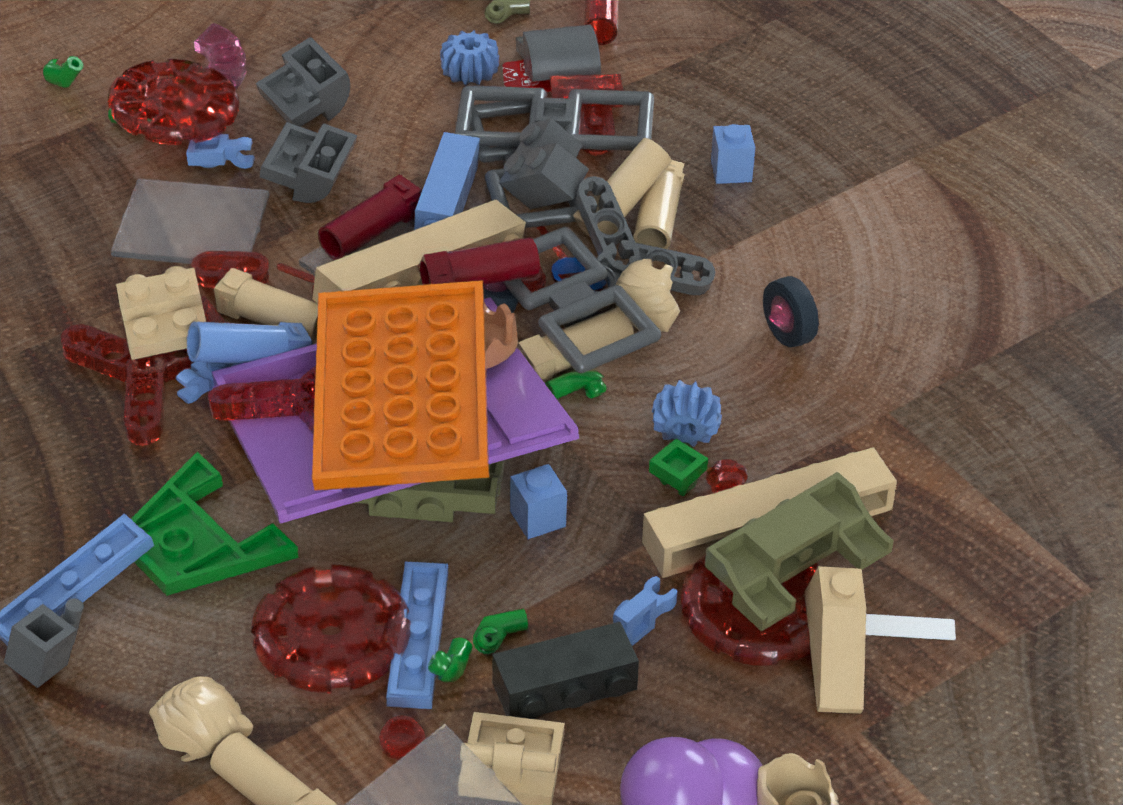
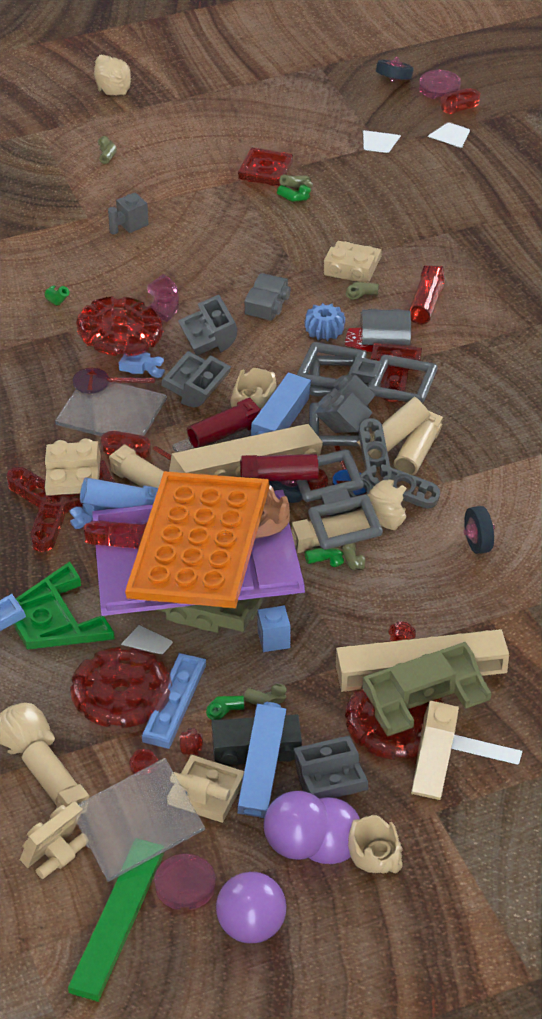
camera: 15 degrees right, 0 degrees up
green arm [428,637,473,682] -> none
medium blue plate [613,576,677,646] -> none
green tile [649,439,708,496] -> none
medium blue gear [652,380,722,447] -> none
medium blue brick [711,124,755,184] -> none
none -> piece [72,368,156,394]
none -> white sticker [121,625,173,654]
none -> clear red plate [180,728,203,757]
none -> tan hair [230,368,277,410]
none -> medium blue brick [237,702,286,818]
none -> olive arm [244,683,287,705]
none -> dark grey brick [245,273,291,321]
none -> dark grey brick [294,735,368,799]
none -> olive arm [342,542,365,571]

